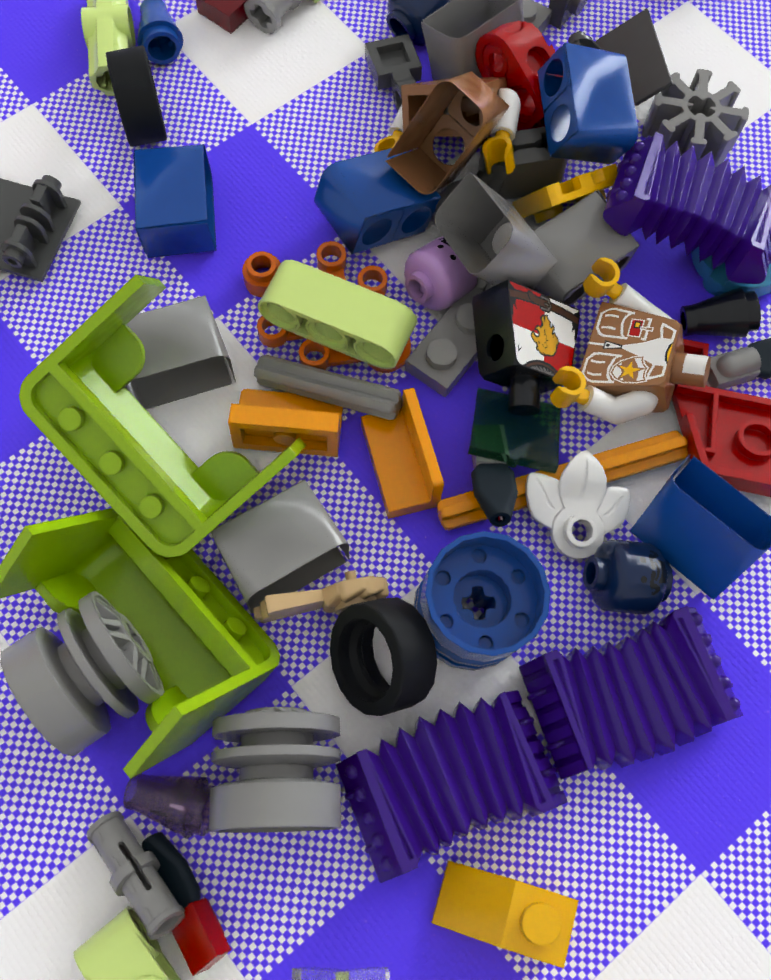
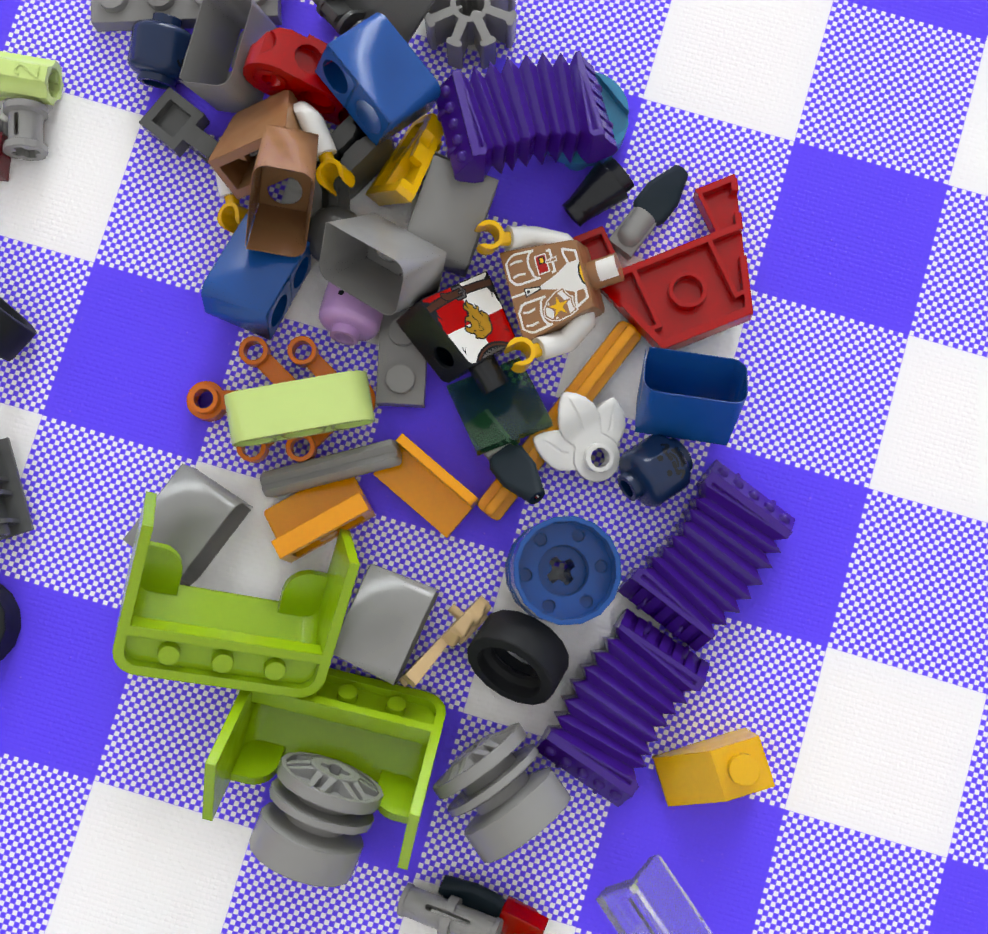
camera: 30 degrees left, 15 degrees up
clear purple cone [123,773,214,839] -> none
blue piece [133,144,216,258] -> none

